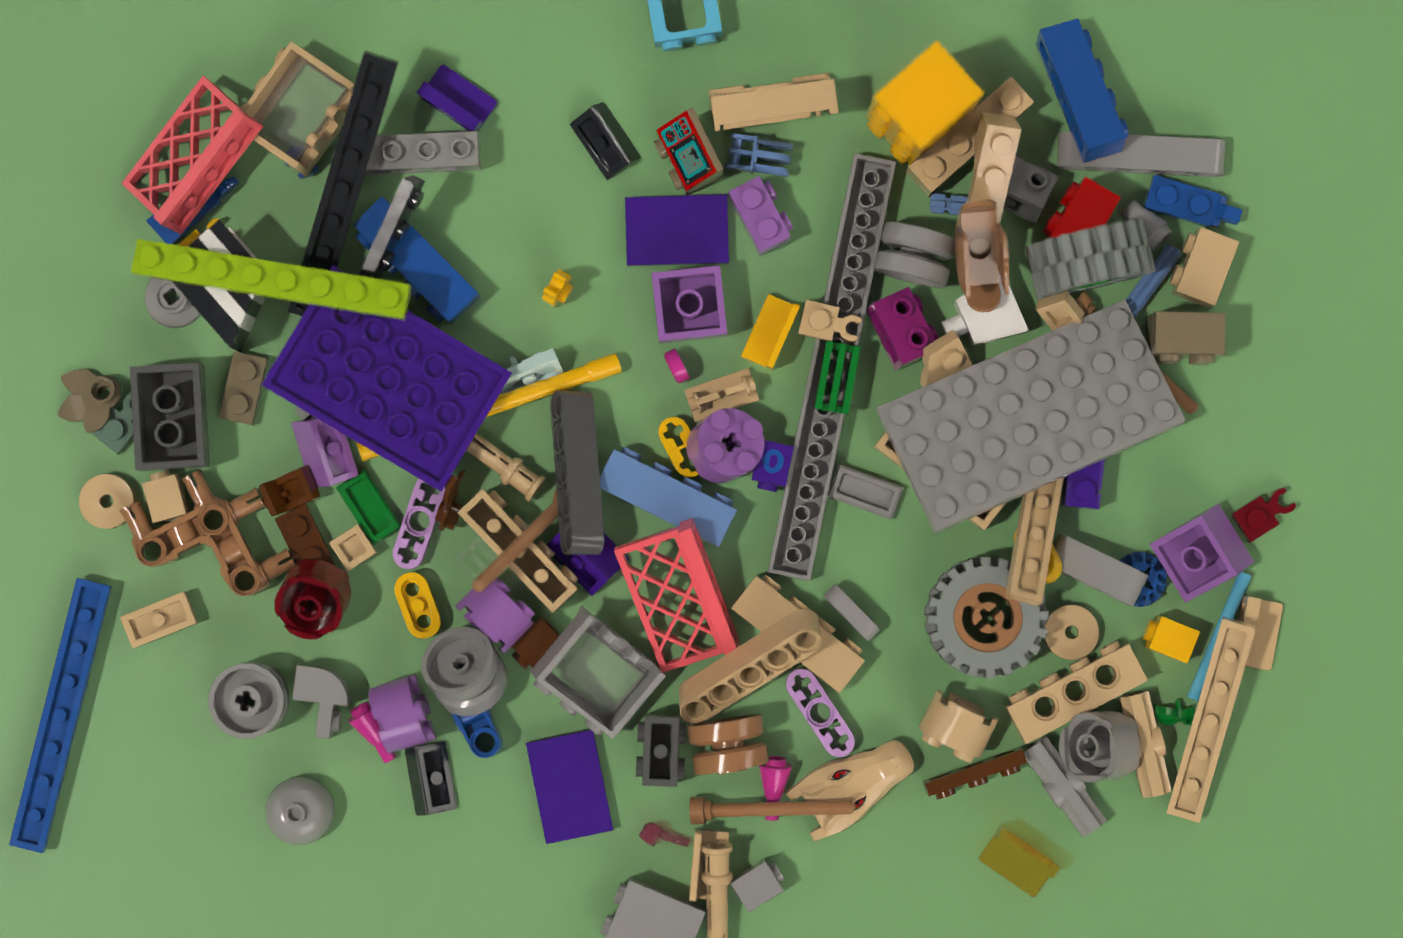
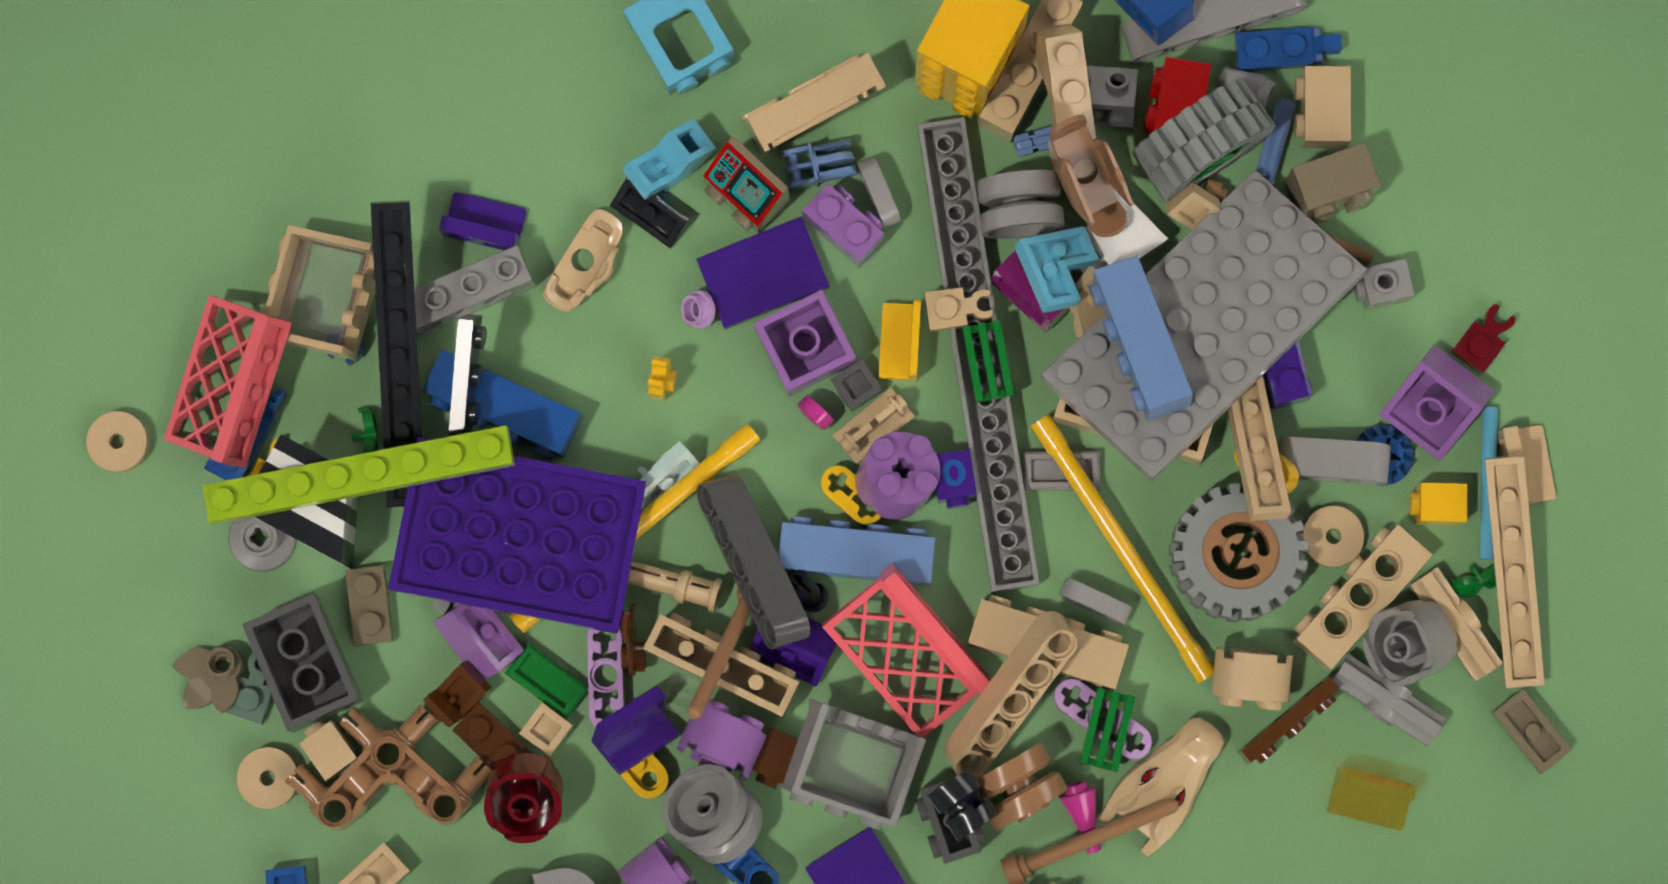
camera: 15 degrees left, 5 degrees down
none -> tan piece [86,411,150,473]
none -> green piece [351,408,378,453]
none -> tan piece [542,208,623,312]
none -> dark purple panel [591,686,679,775]
none -> medium azure brick [622,118,716,200]
none -> lavender plate [681,290,715,329]
none -> black pin [789,570,828,612]
none -> dark grey plate [830,359,883,412]
none -> light grey beam [856,156,901,228]
none -> black wheel [927,768,999,842]
none -> medium azure plate [1014,226,1099,313]
none -> yellow piece [1030,414,1214,683]
none -> green tile [1079,687,1135,772]
none -> medium blue brick [1089,255,1193,421]
none -> light grey brick [1353,259,1415,311]
none -> dark tan plate [1491,689,1572,774]

